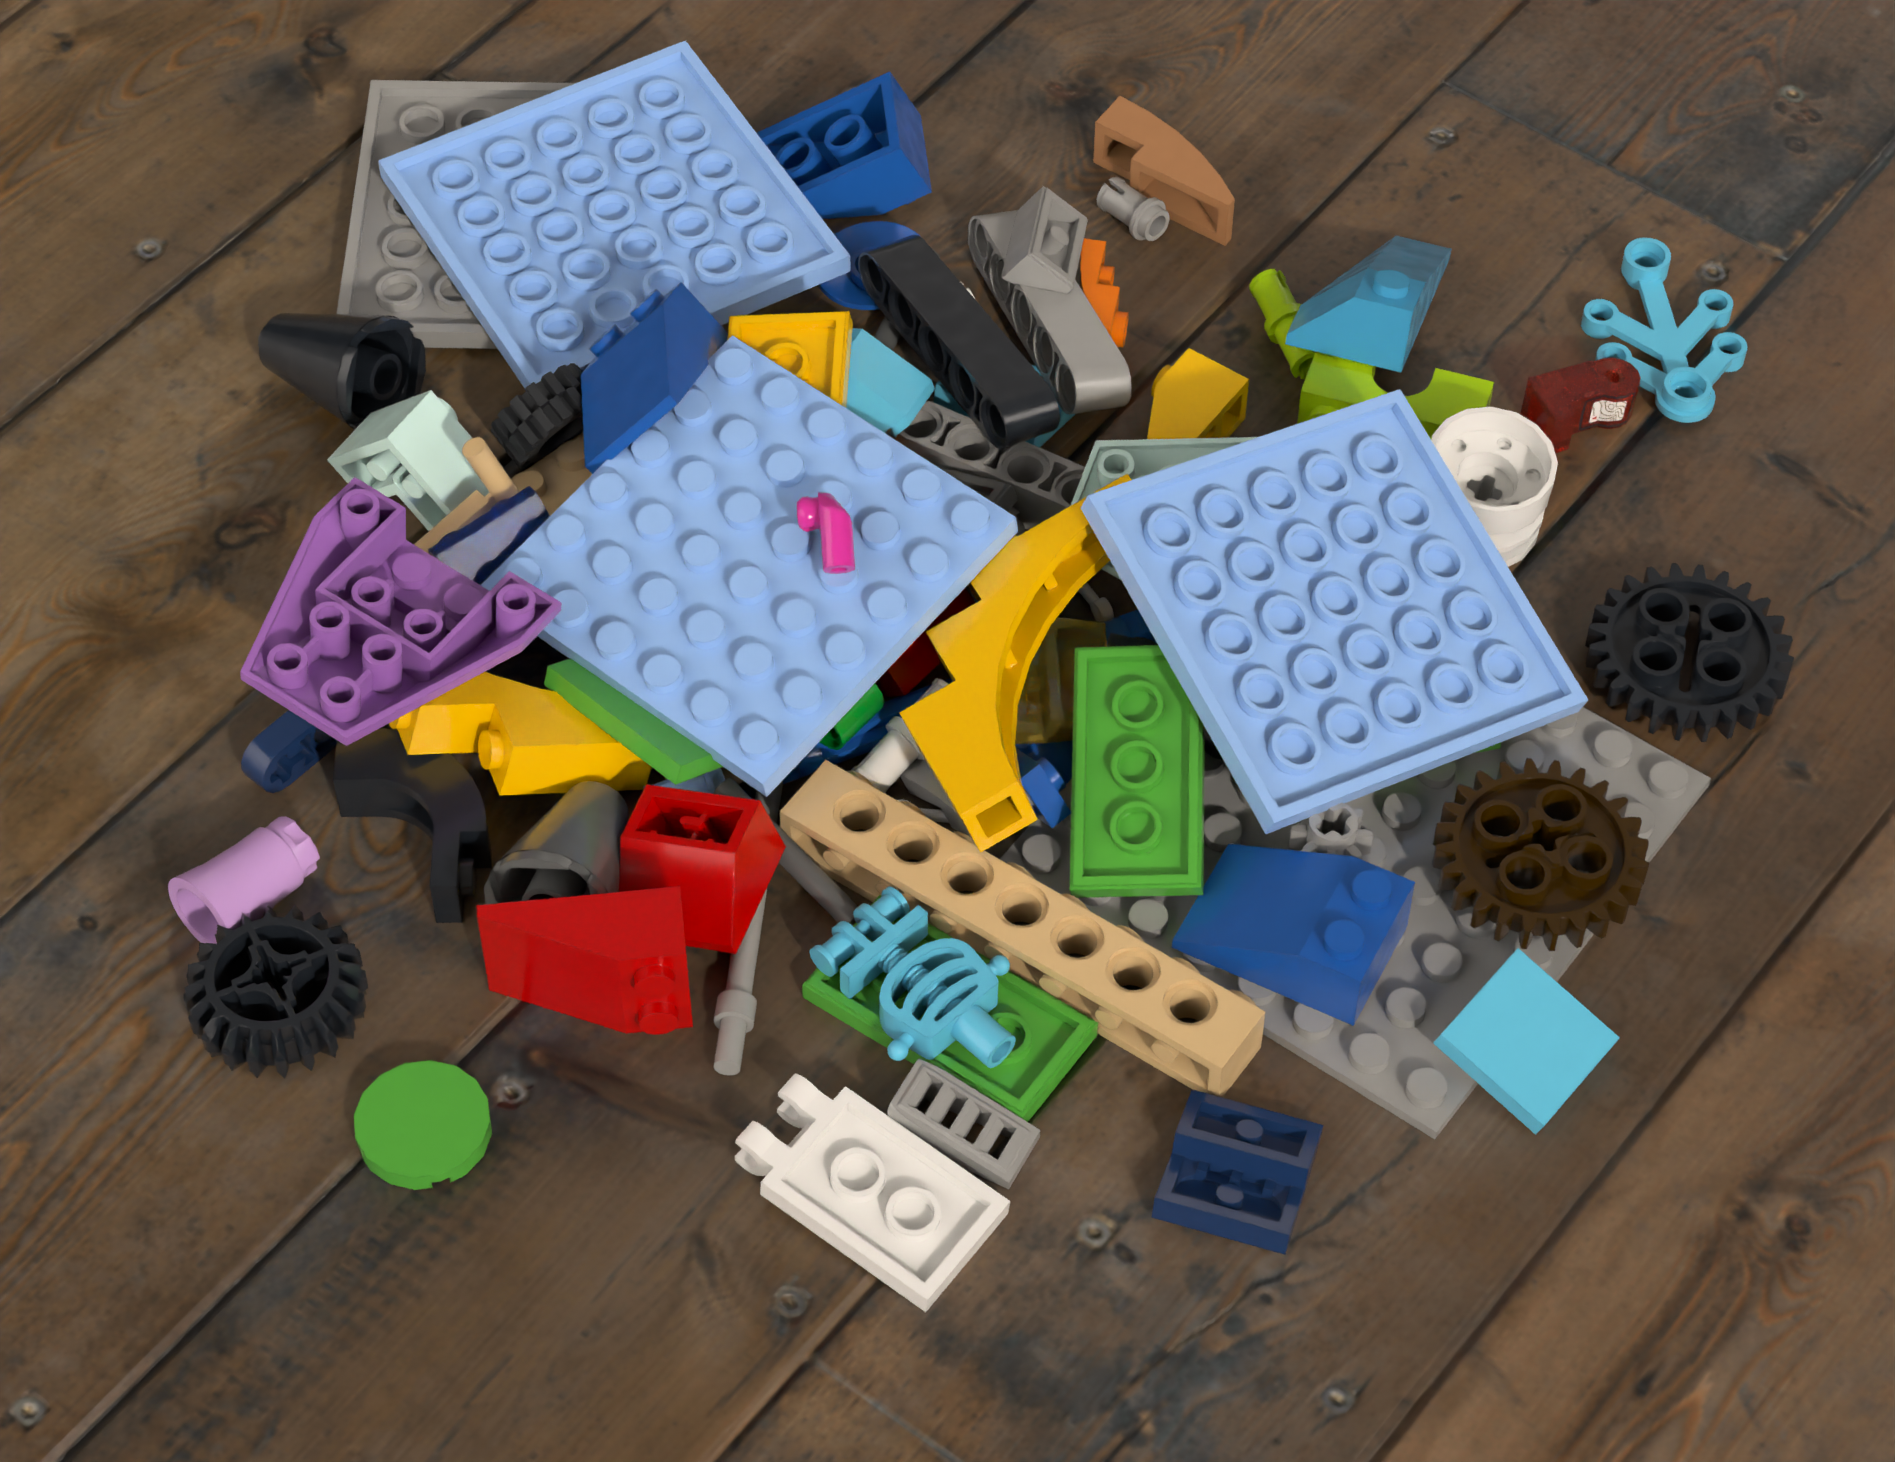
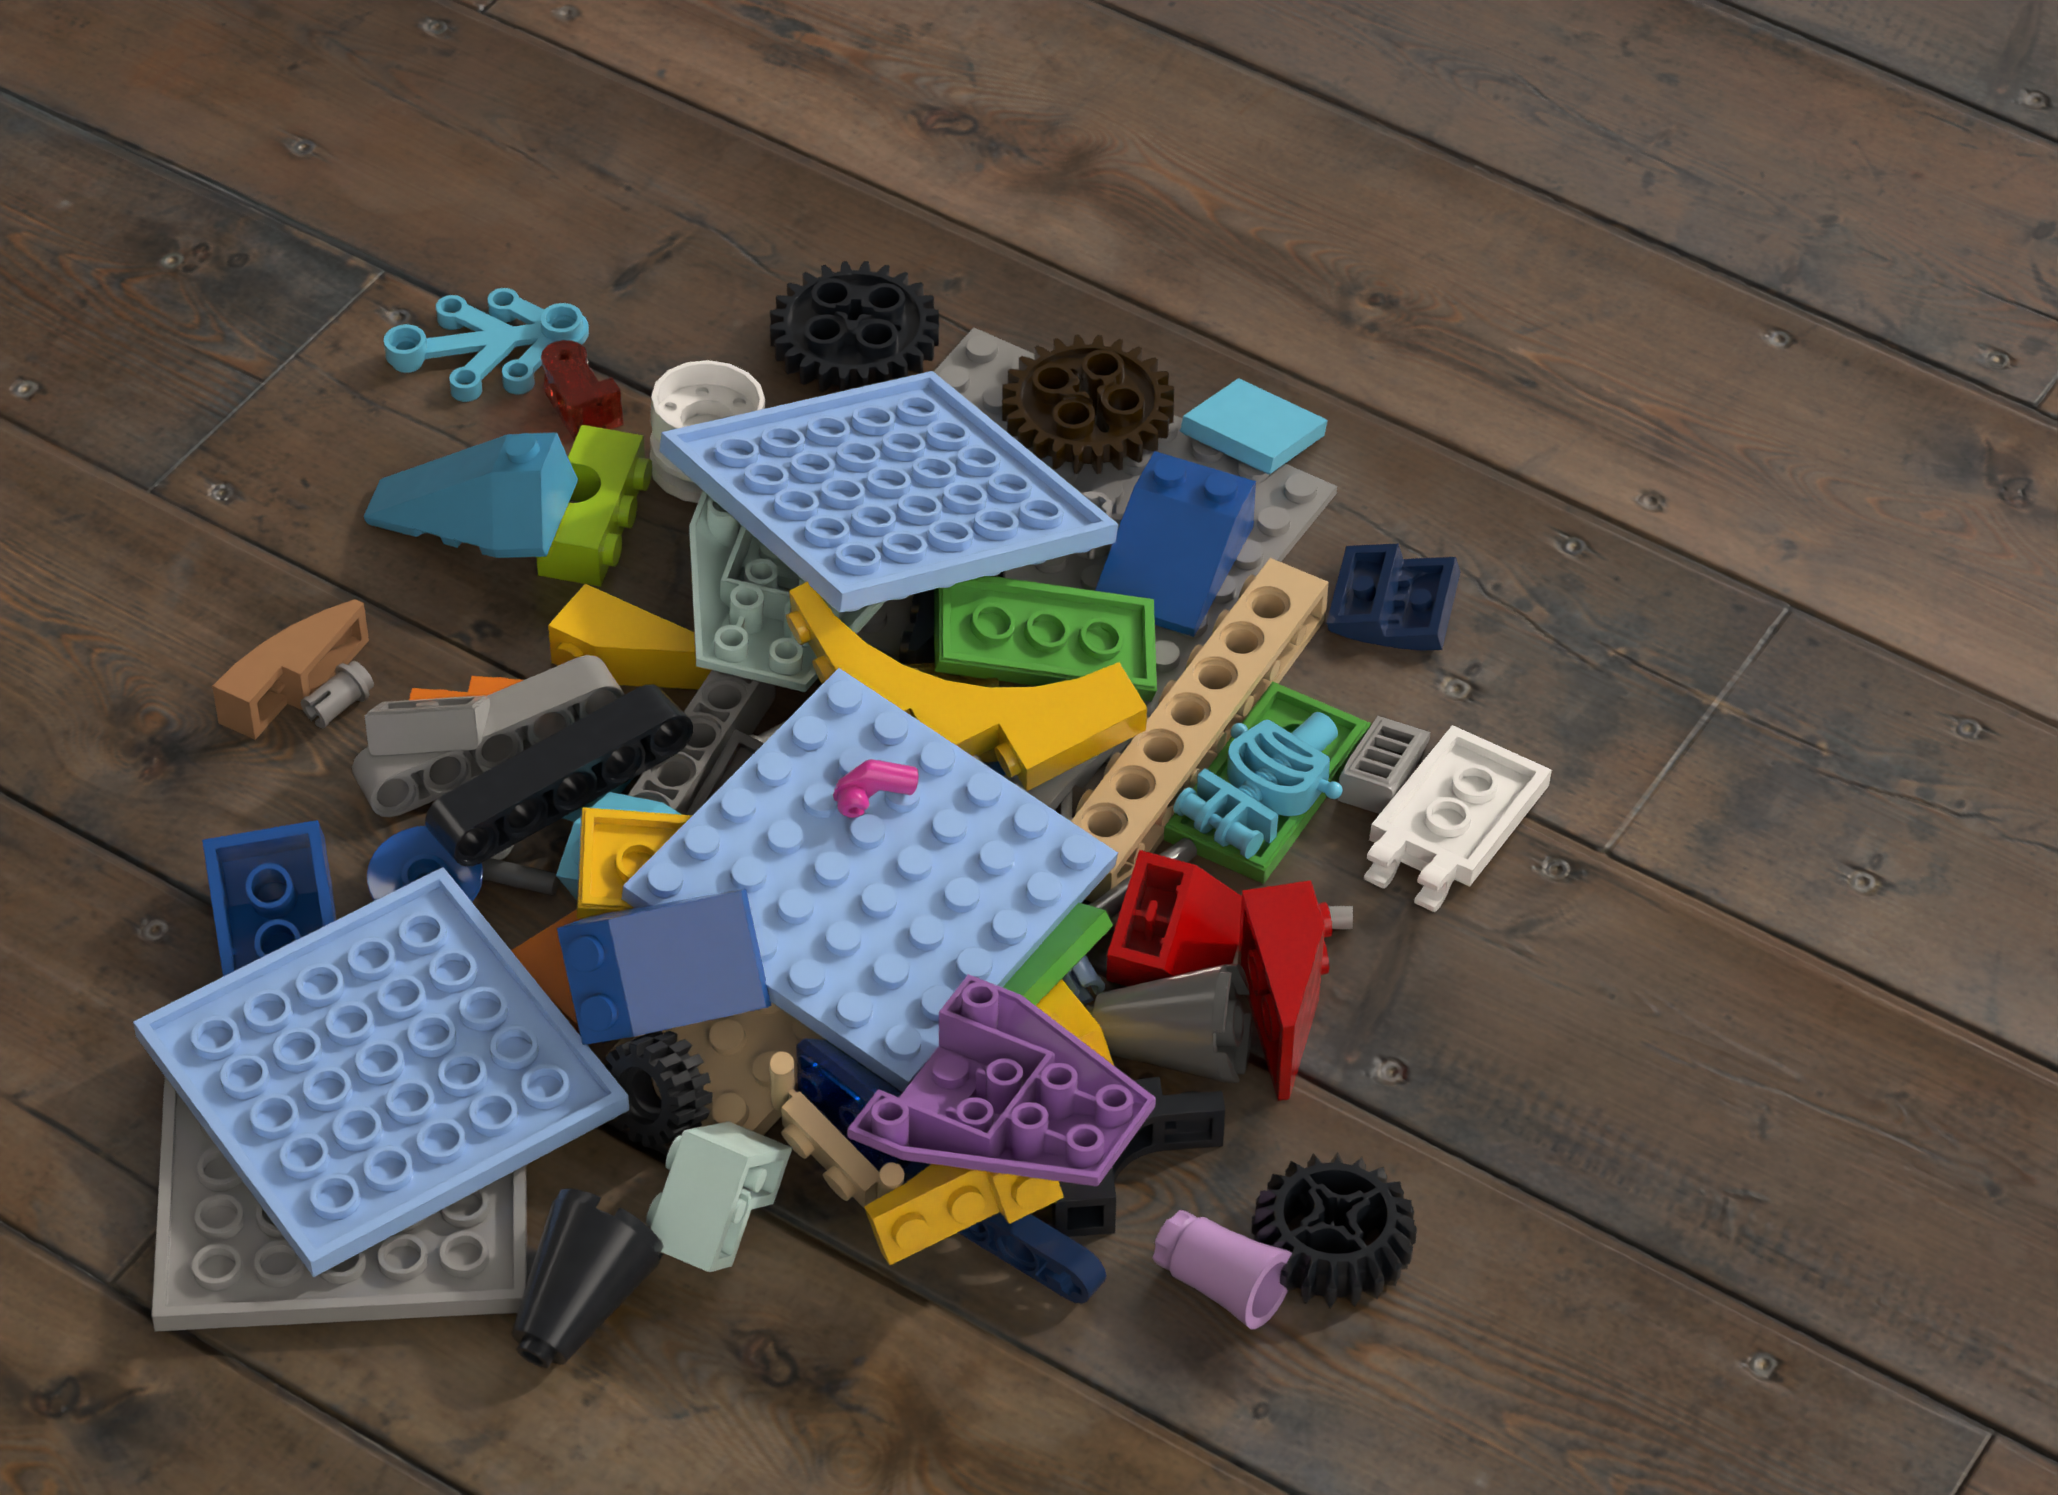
camera: 95 degrees left, 5 degrees down
bright green tile [354,1060,492,1190] -> none
lime pin [1249,269,1315,379] -> none

